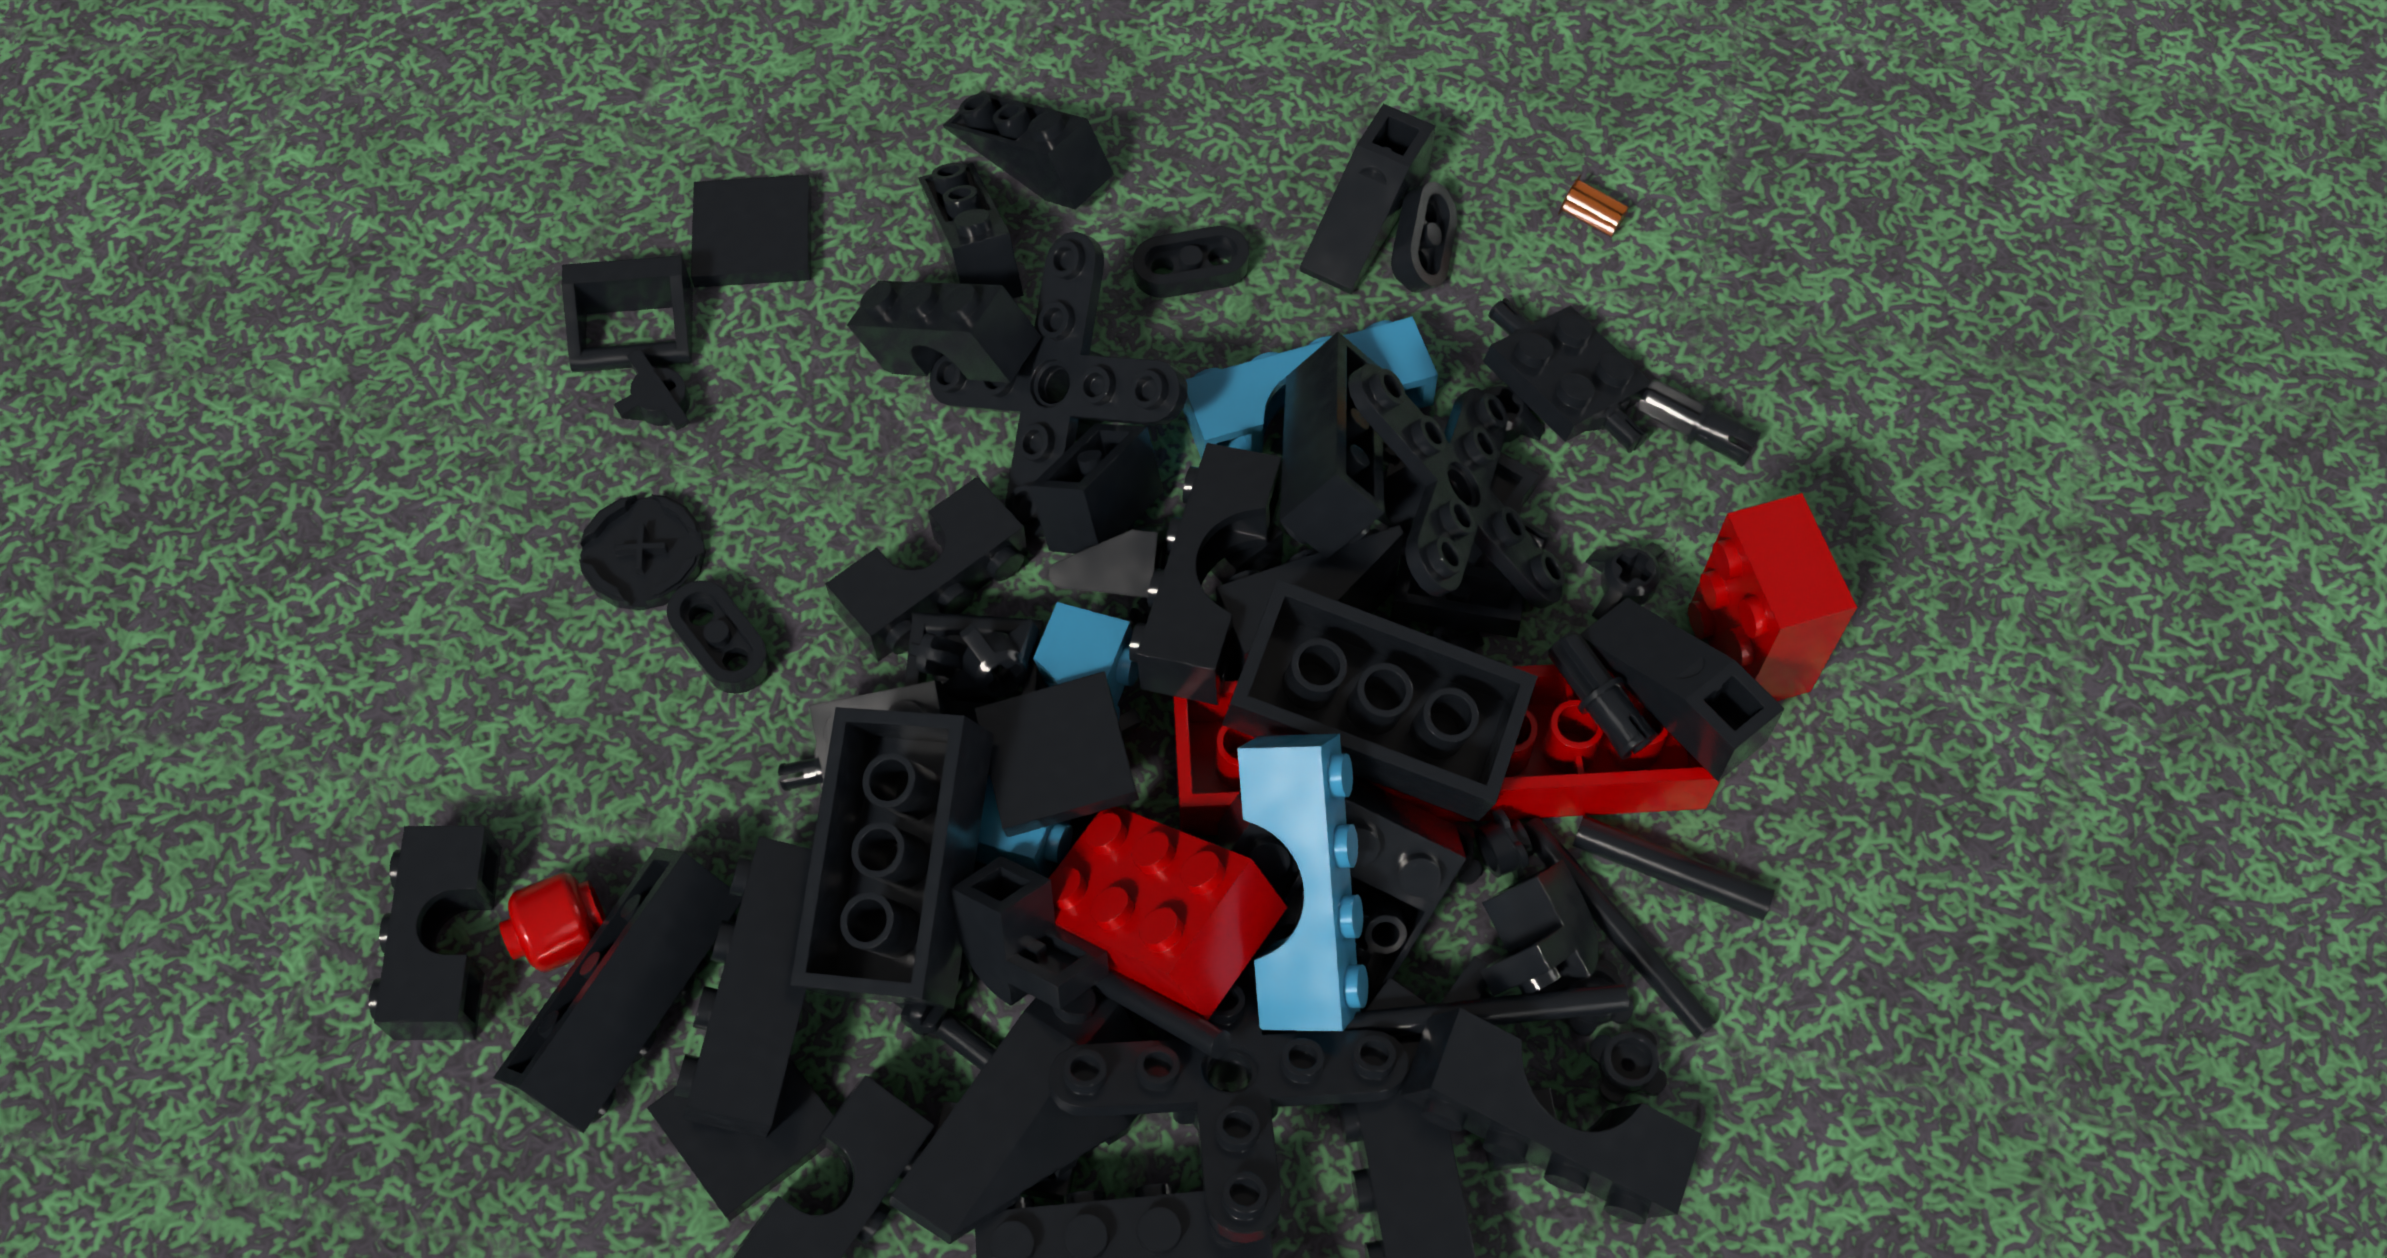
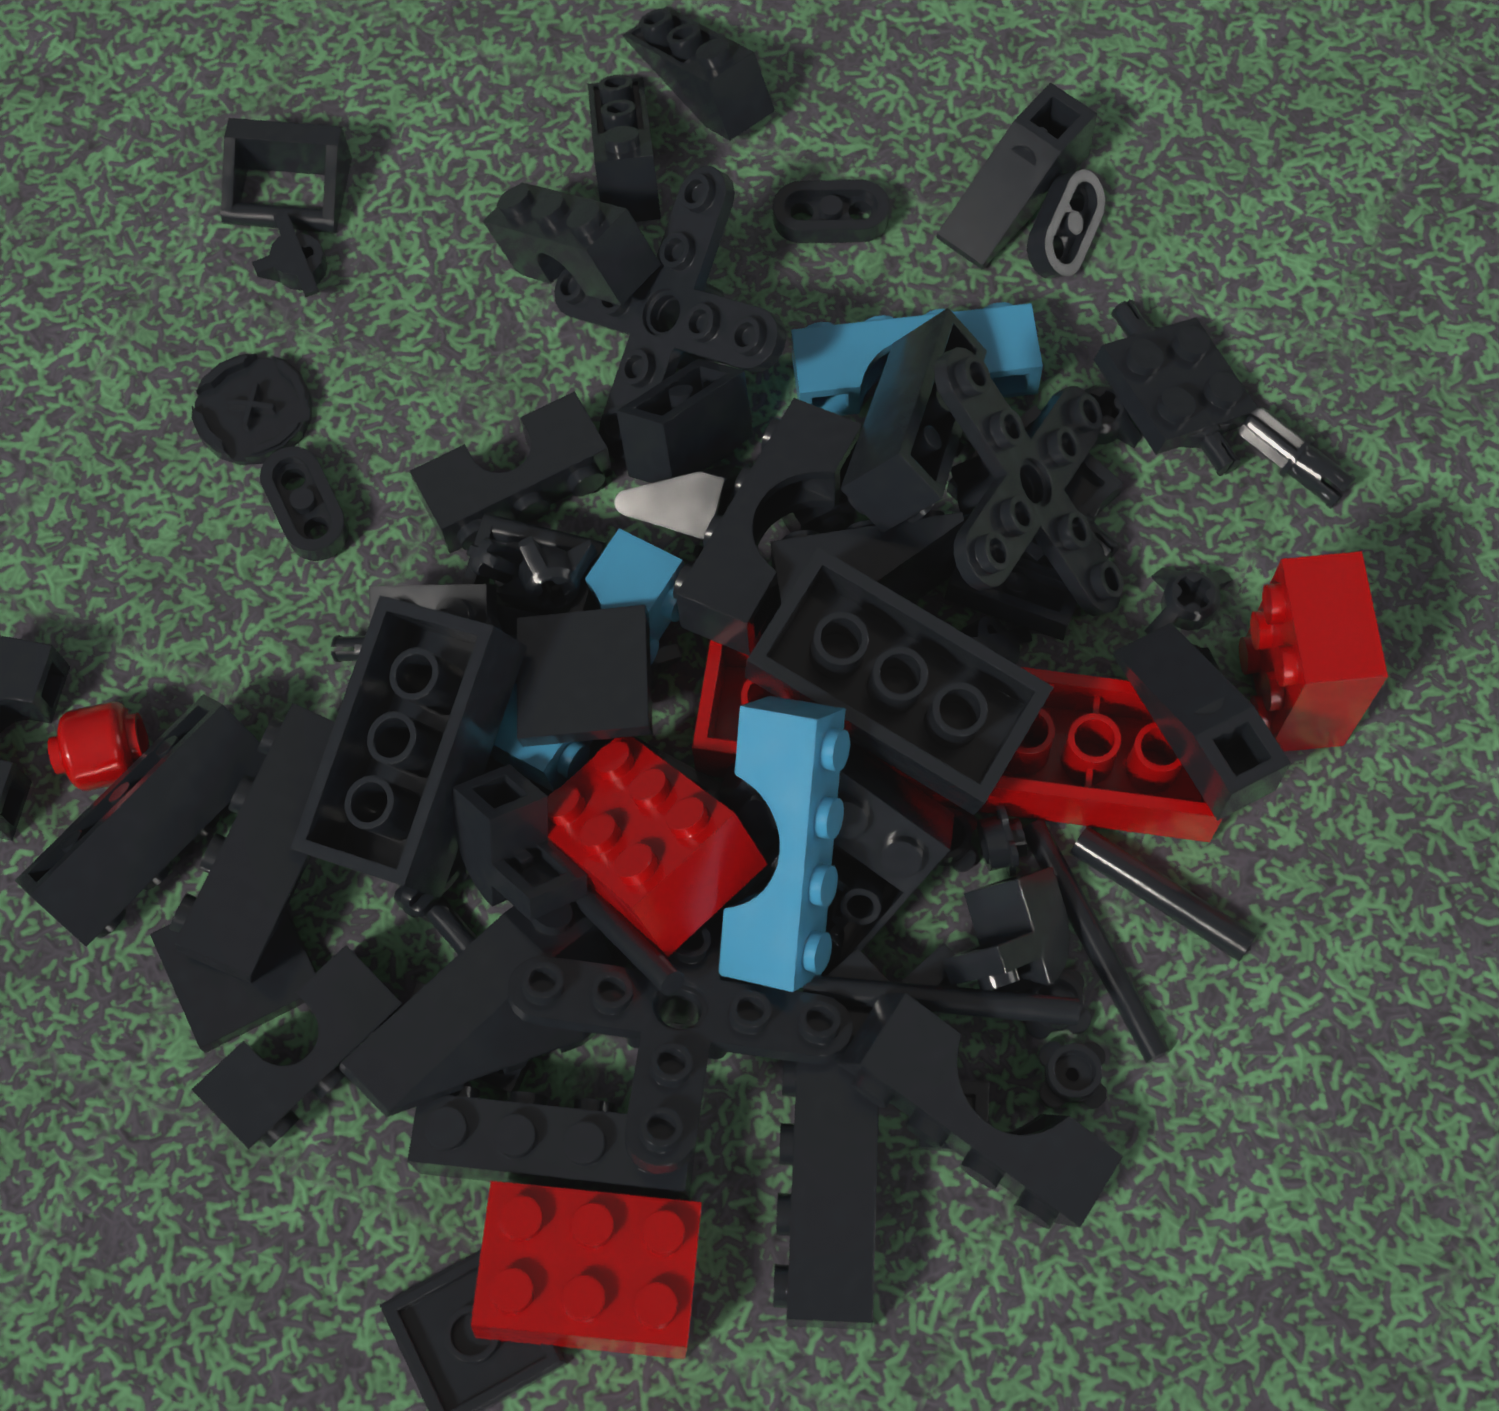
camera: 15 degrees right, 5 degrees up
black tile [691,175,811,288] -> none
black axle [1548,633,1658,760] -> none
dark orange piece [1558,174,1629,238] -> none

